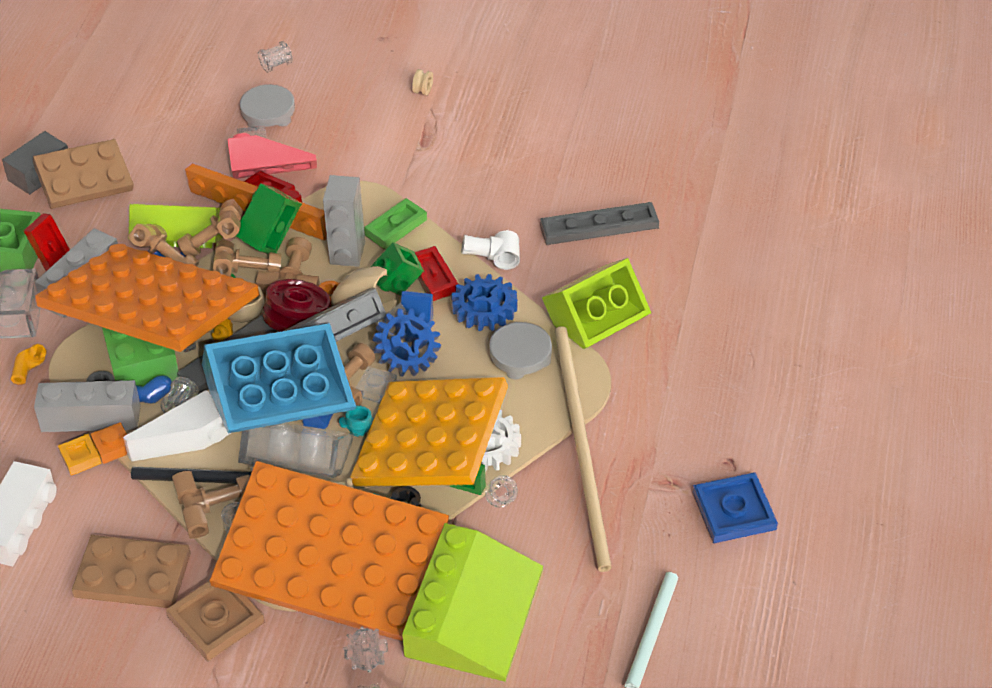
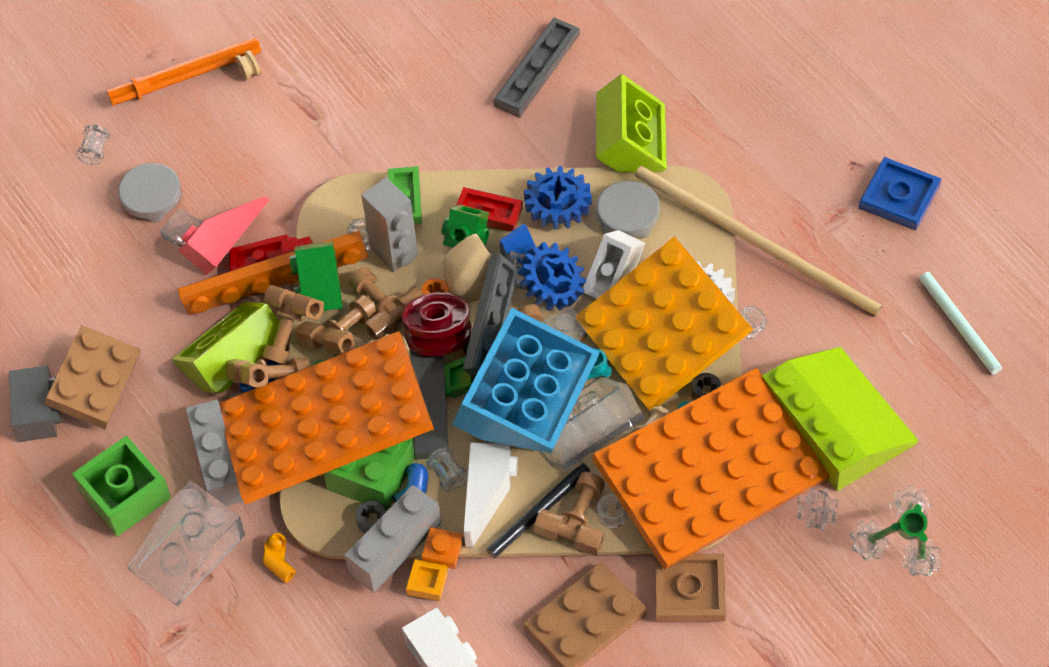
camera: 45 degrees left, 10 degrees up
red plate [24,213,70,271] -> none
white pin [461,230,520,270] -> none
none -> orange axle [106,37,261,106]
none -> white slope [583,230,646,299]

